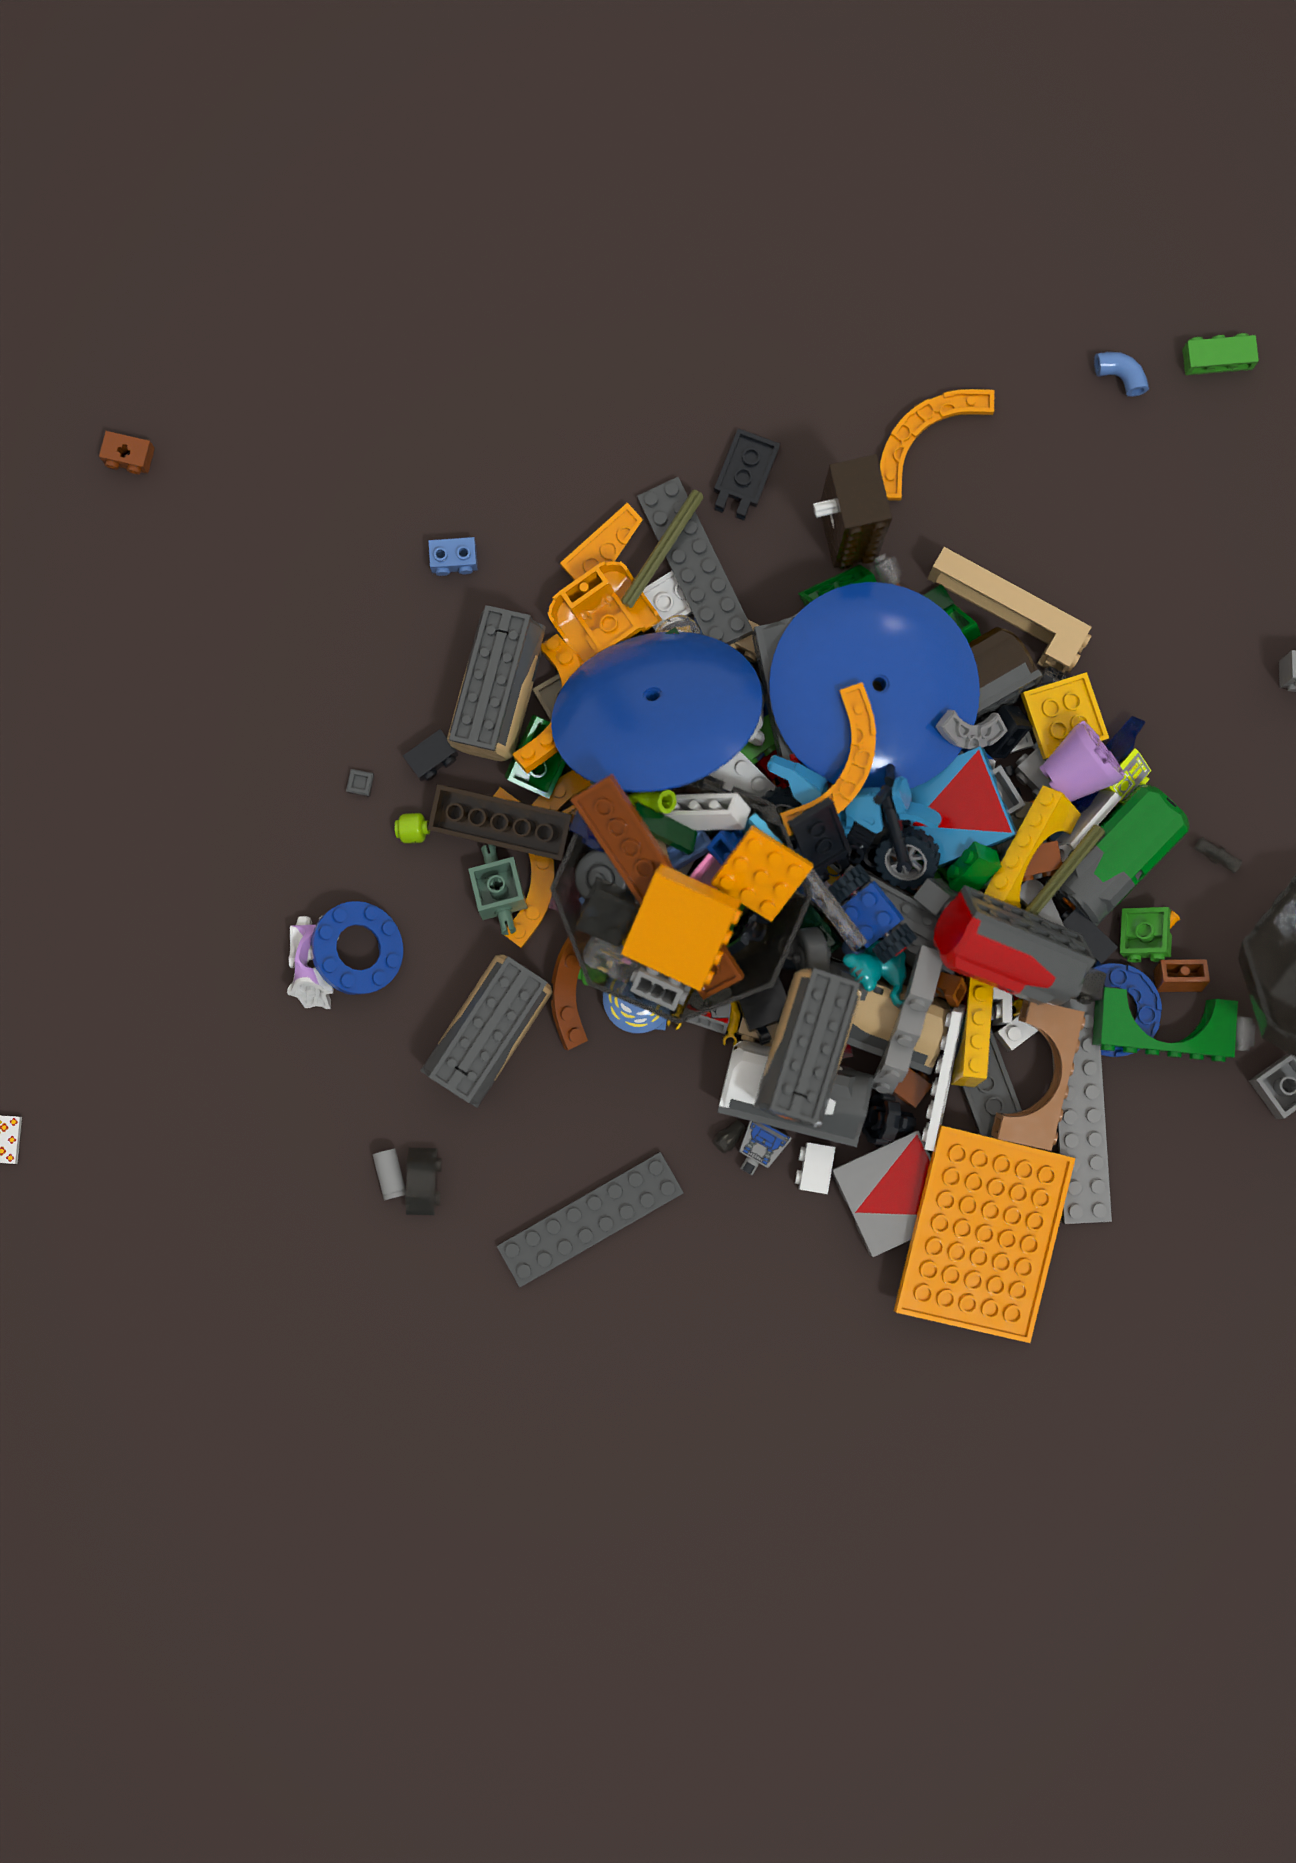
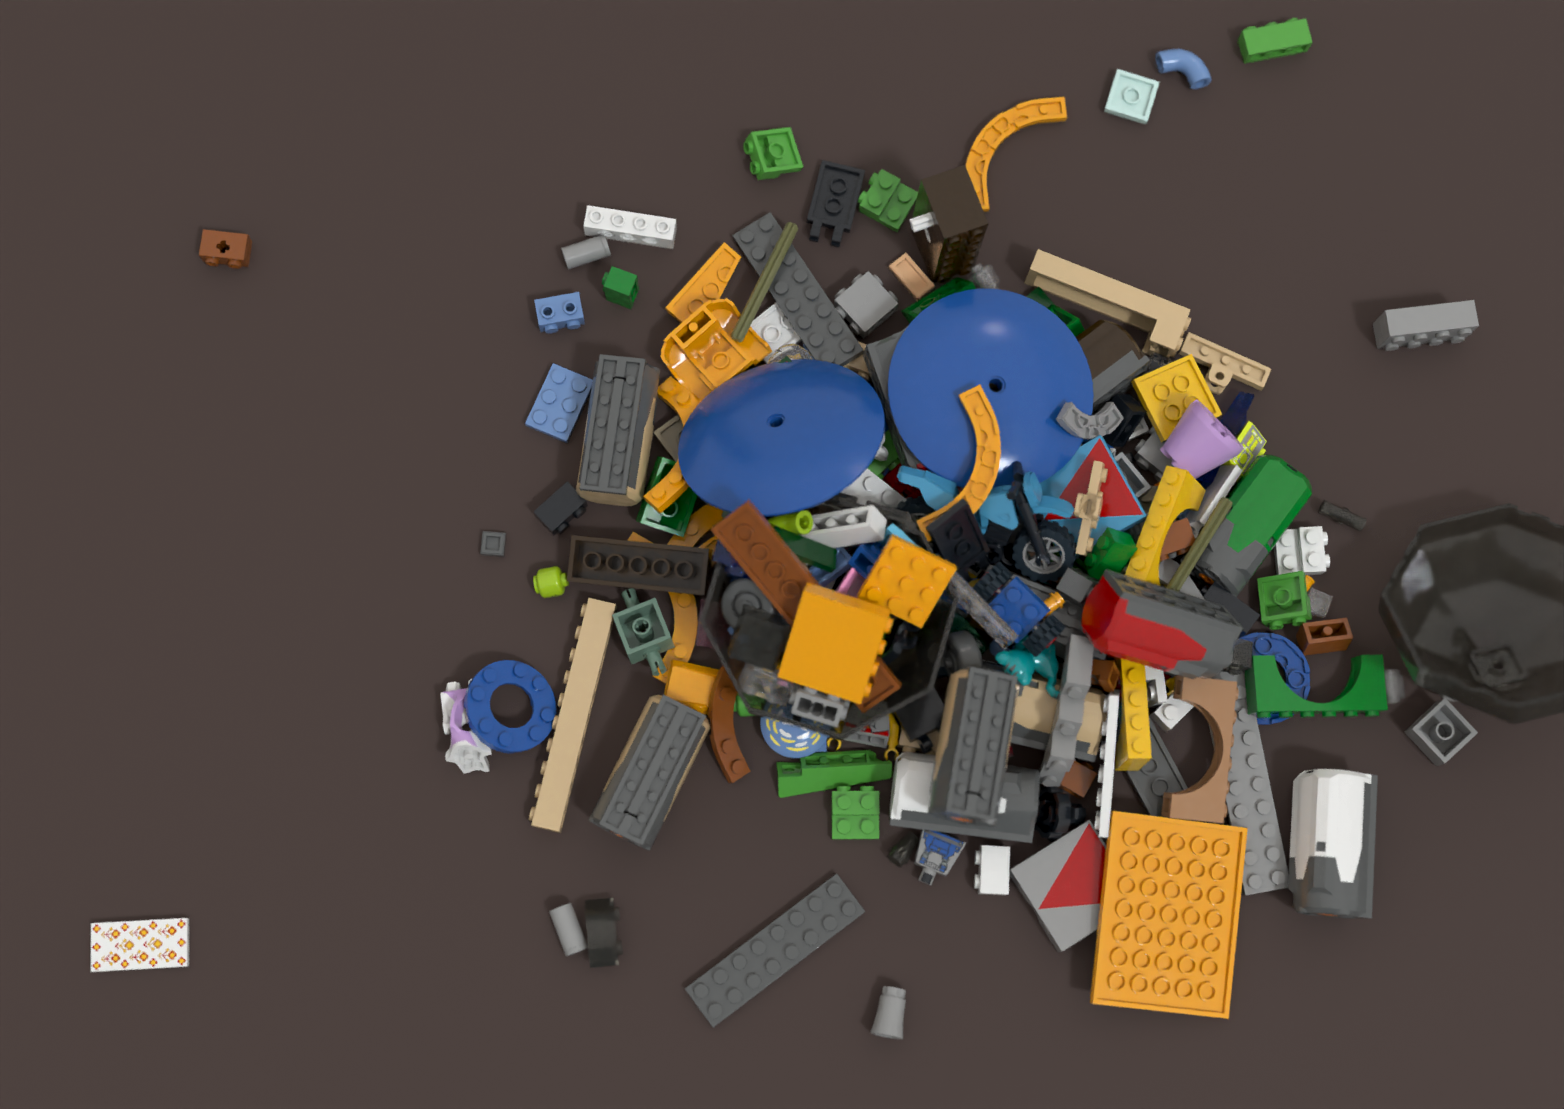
camera: 15 degrees left, 5 degrees down
none -> medium blue plate [525,363,593,443]
none -> tan brick [529,598,617,833]
none -> light grey pin [561,234,611,270]
none -> white brick [583,205,677,249]
none -> green brick [602,266,639,309]
none -> light orange slope [664,659,719,715]
none -> bright green plate [743,127,803,180]
none -> bright green wedge [777,750,892,798]
none -> bright green plate [831,786,880,840]
none -> light grey brick [834,271,898,339]
none -> bright green plate [858,169,918,232]
none -> light grey plant [870,986,906,1040]
none -> light nougat tile [889,253,935,301]
none -> light orange pin [1042,591,1065,620]
none -> tan plate [1074,461,1108,557]
none -> light aqua plate [1104,69,1159,124]
none -> tan plate [1179,332,1271,395]
none -> white plate [1274,526,1330,575]
none -> piece [1288,769,1378,919]
none -> clear plate [1307,588,1333,619]

